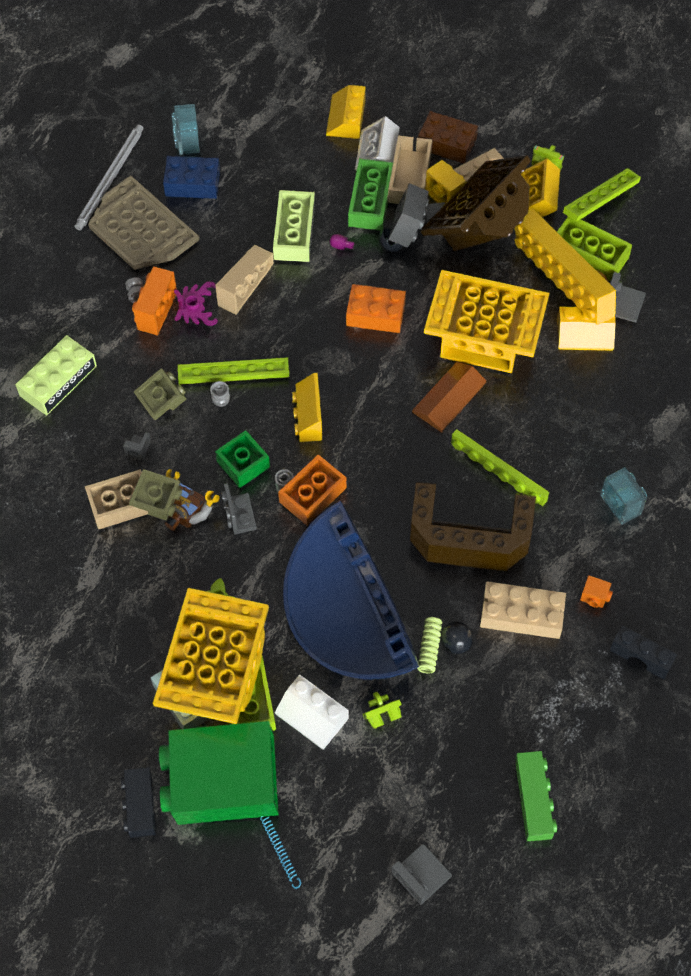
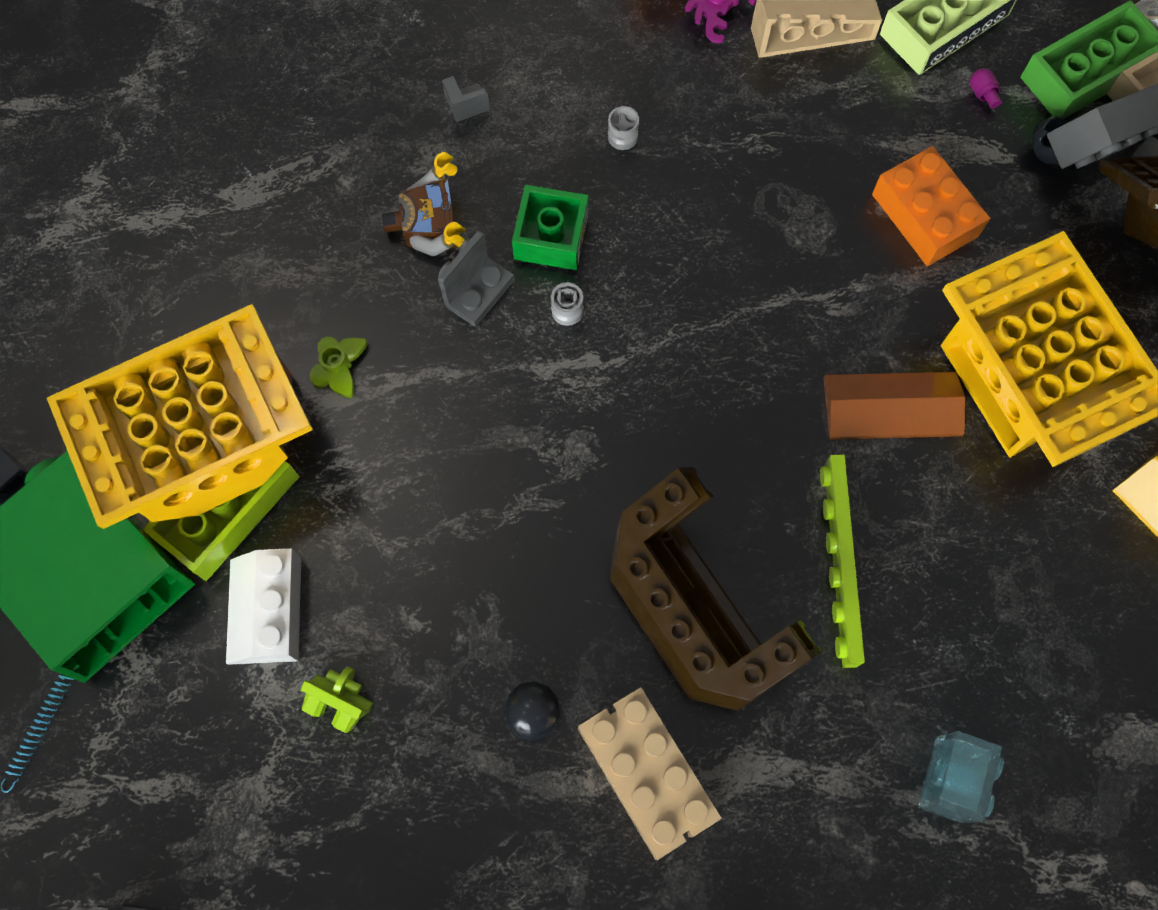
camera: 50 degrees right, 10 degrees up
tan brick [85,469,148,530] -> none
olive plate [129,469,182,521] -> none
olive plate [134,368,187,420] -> none
lime plate [178,358,289,384] -> none
orange brick [278,455,347,525] -> none
dark blue brick [283,501,419,679] -> none
yellow slope [292,373,322,442] -> none
yellowish green piece [417,617,442,674] -> none
orange brick [580,576,613,608] -> none

